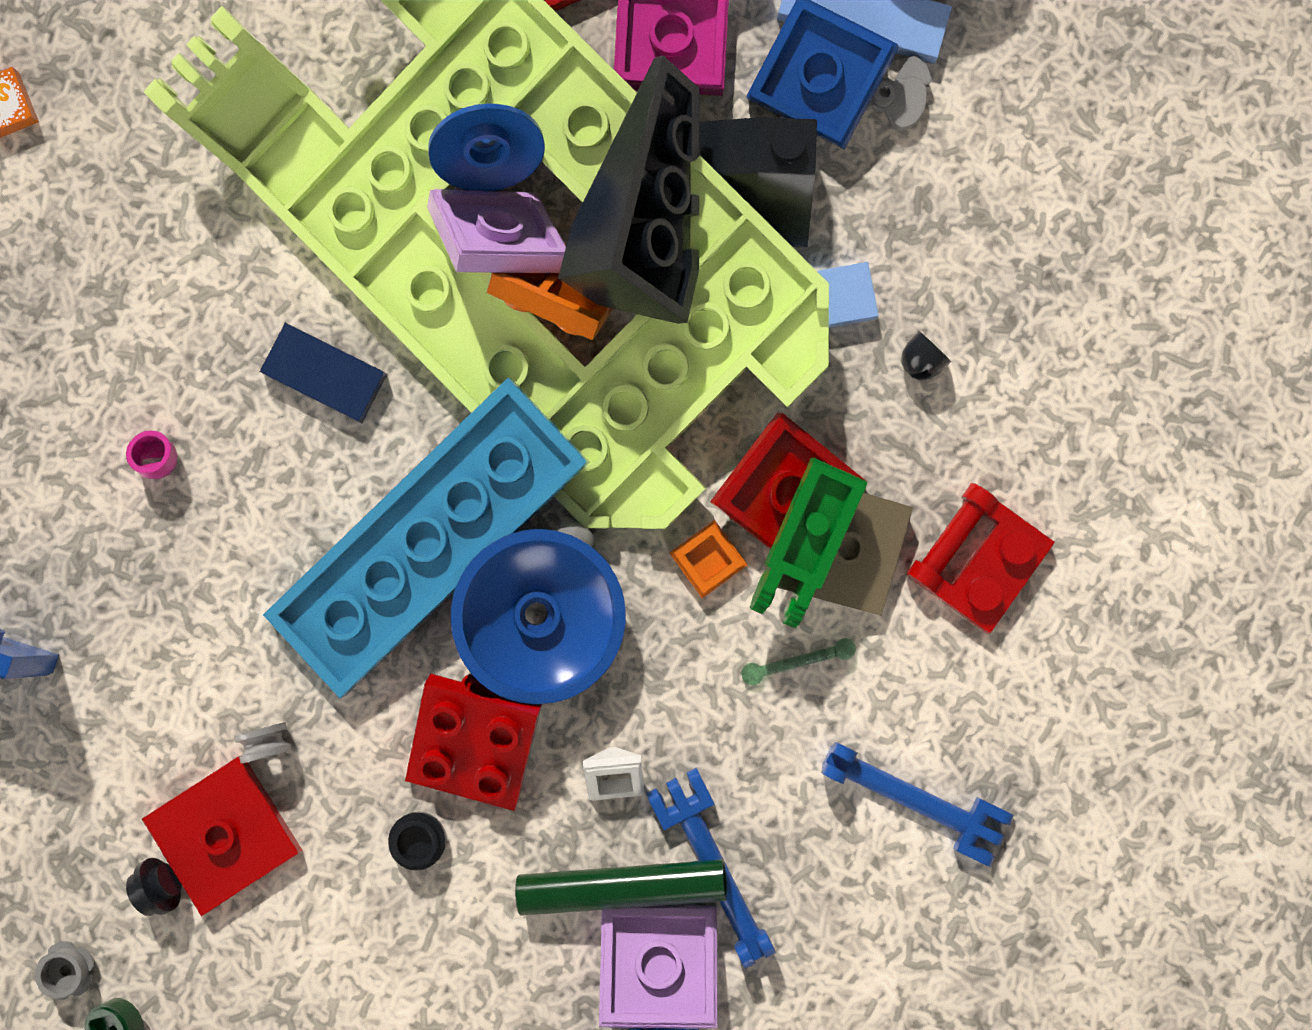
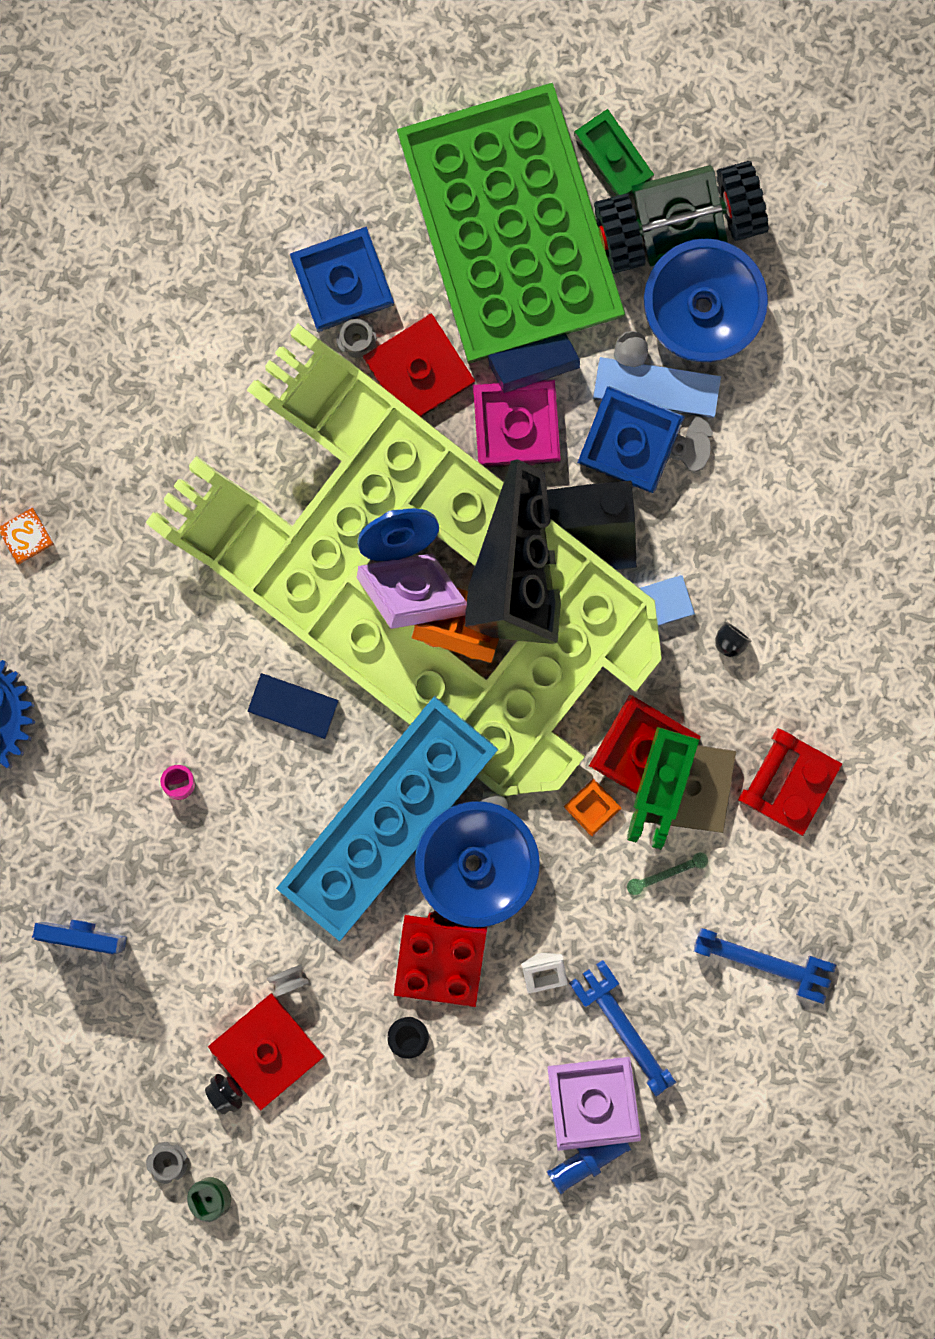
camera: 10 degrees left, 0 degrees up
dark green piece [515,859,727,916] -> none

